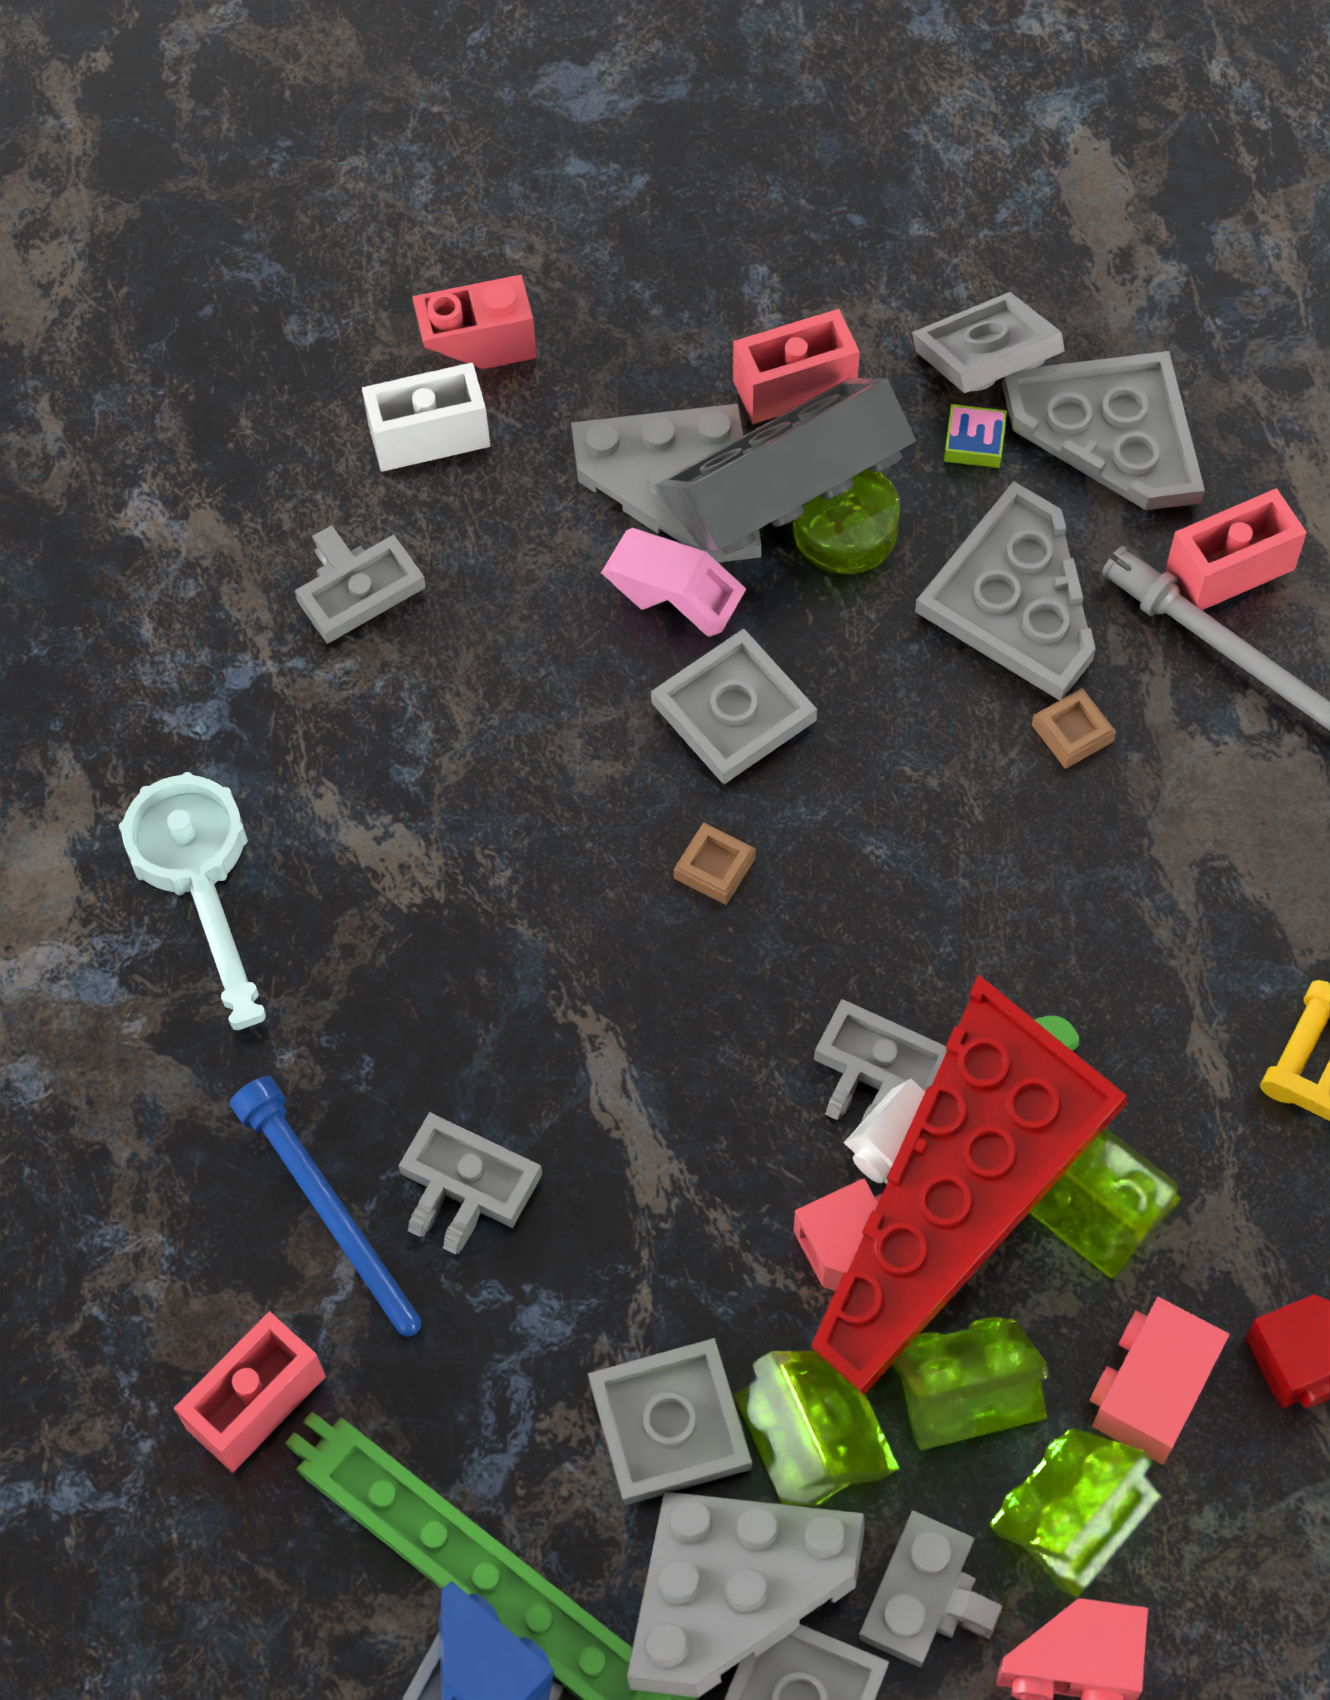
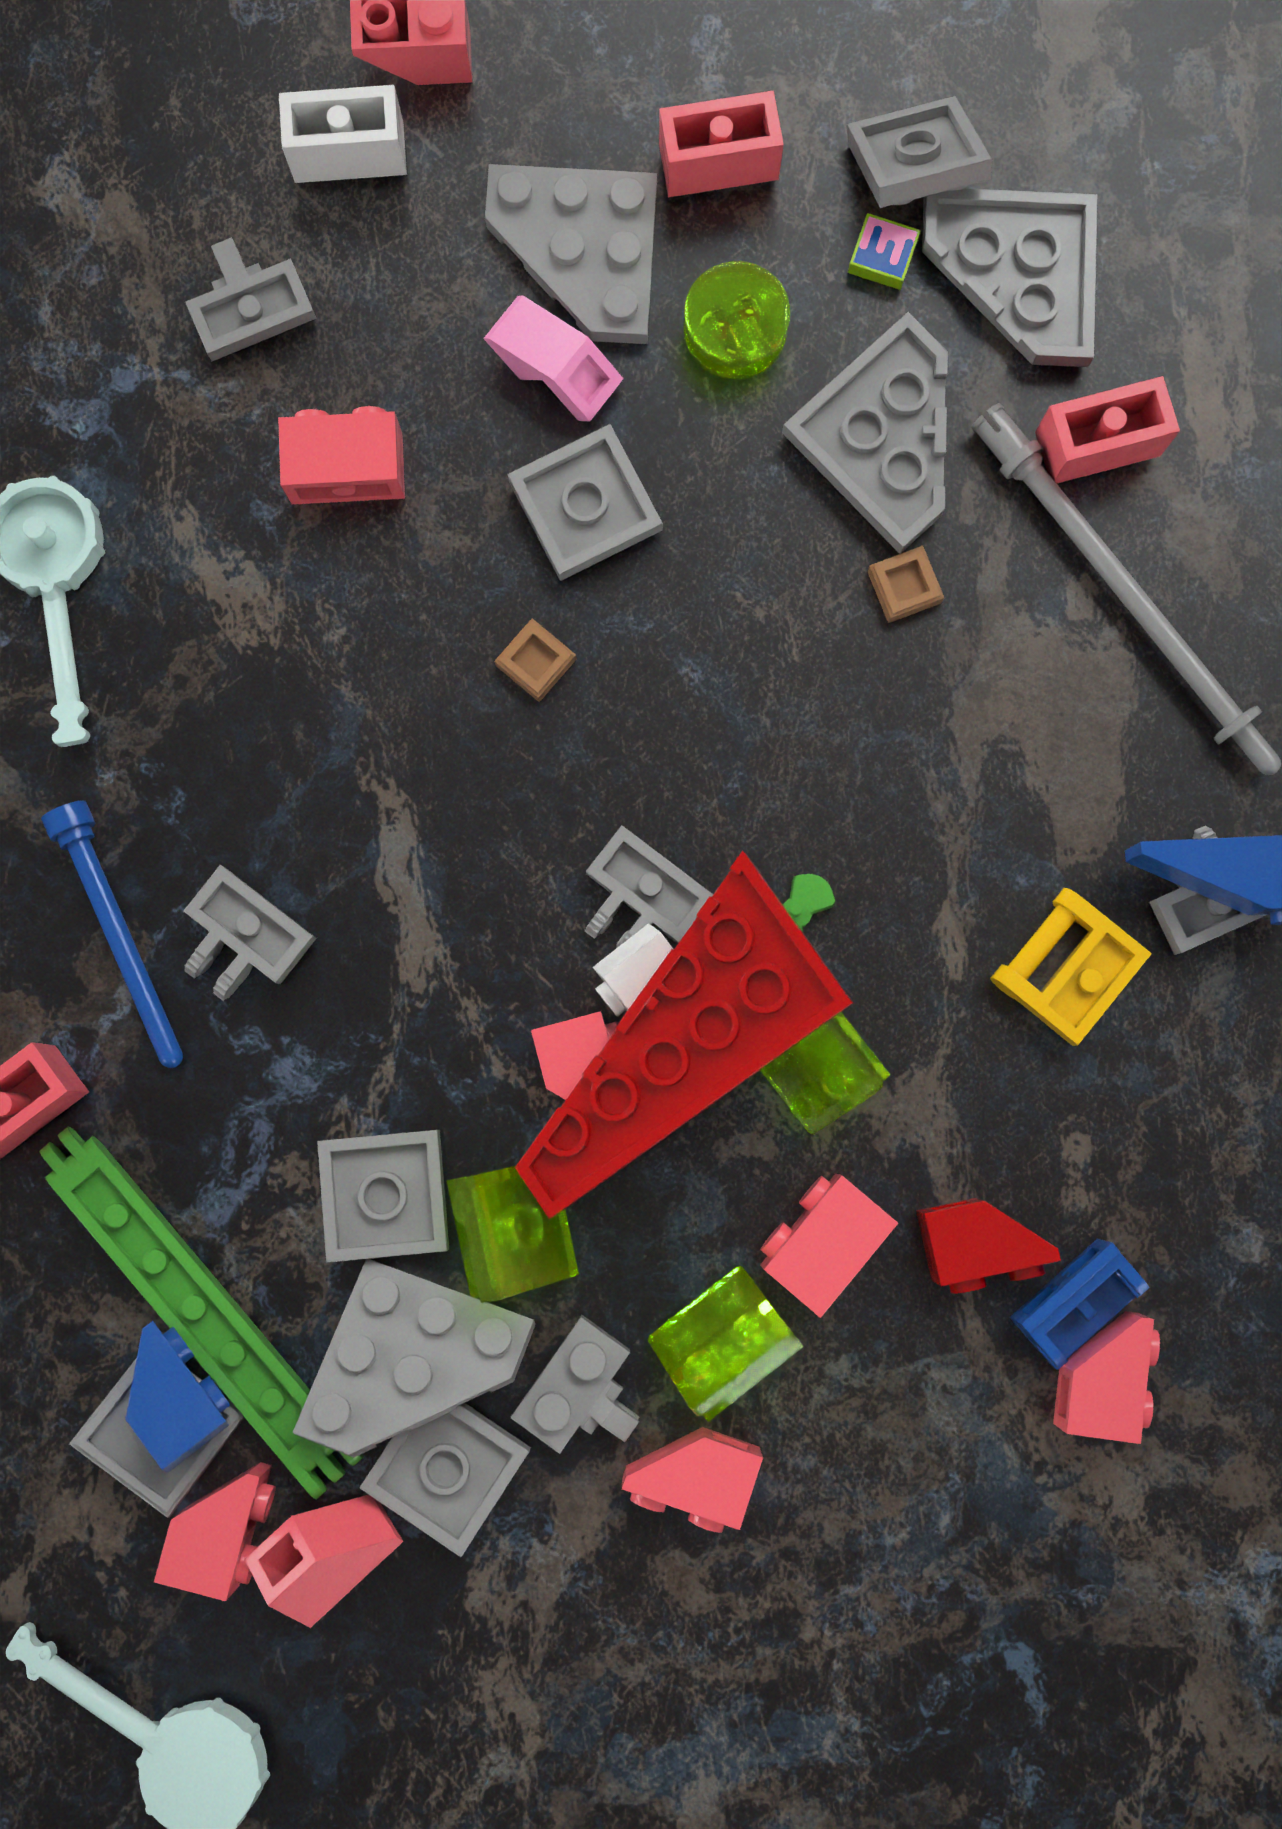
camera: 10 degrees right, 20 degrees up
dark grey slope [655,378,916,555] -> none
clear neon green bracket [893,1317,1049,1450] -> none
none -> coral brick [278,406,405,504]

